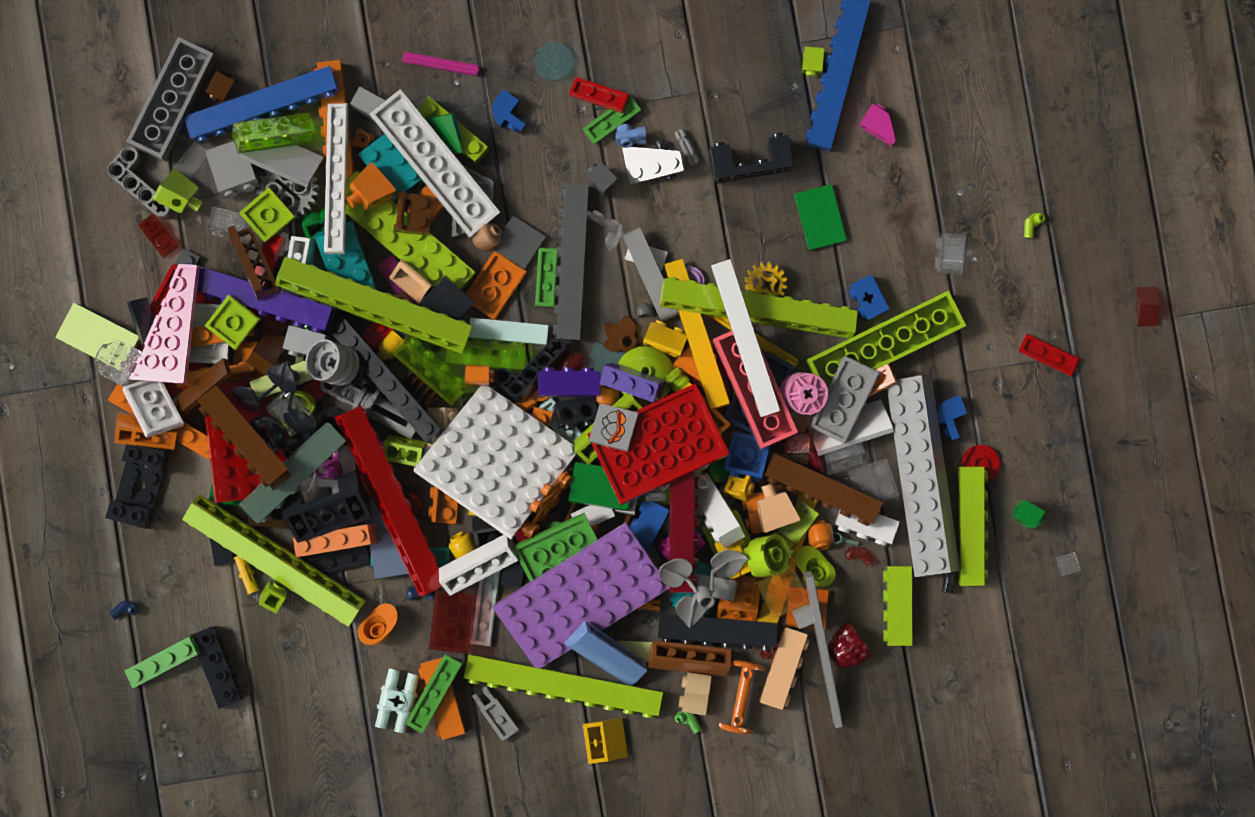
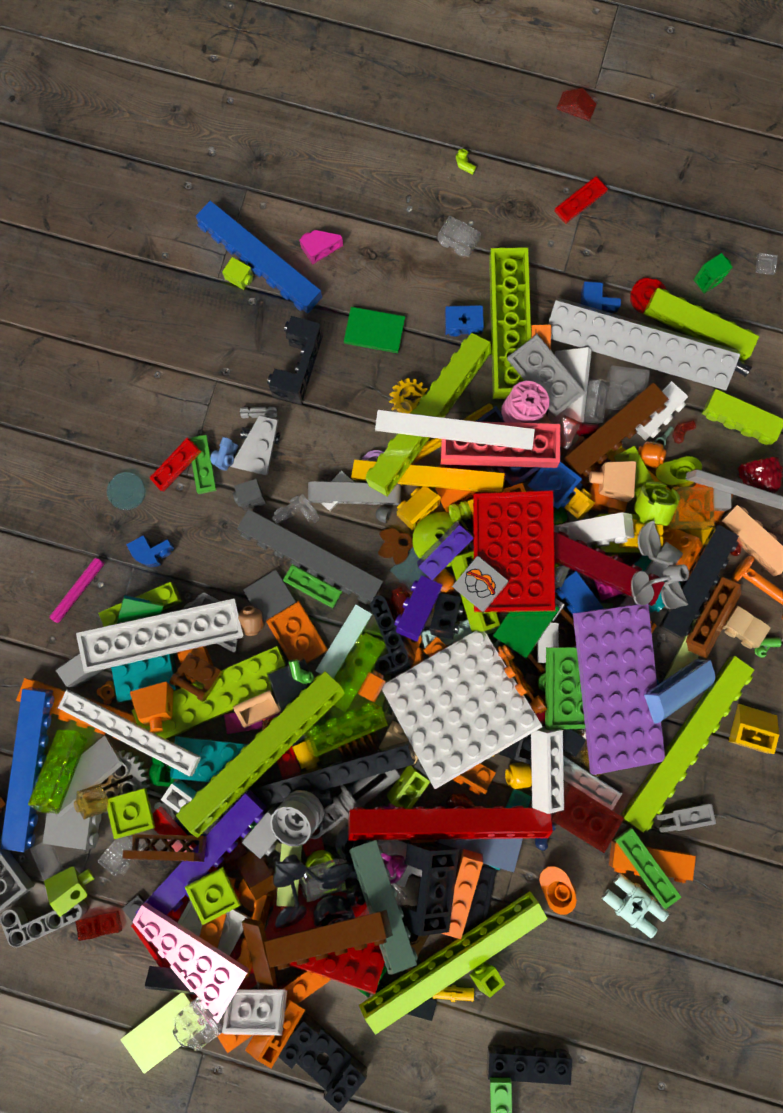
camera: 65 degrees left, 5 degrees down
none -> clear yellow brick [74,784,108,819]
none -> bright green arm [289,659,314,684]

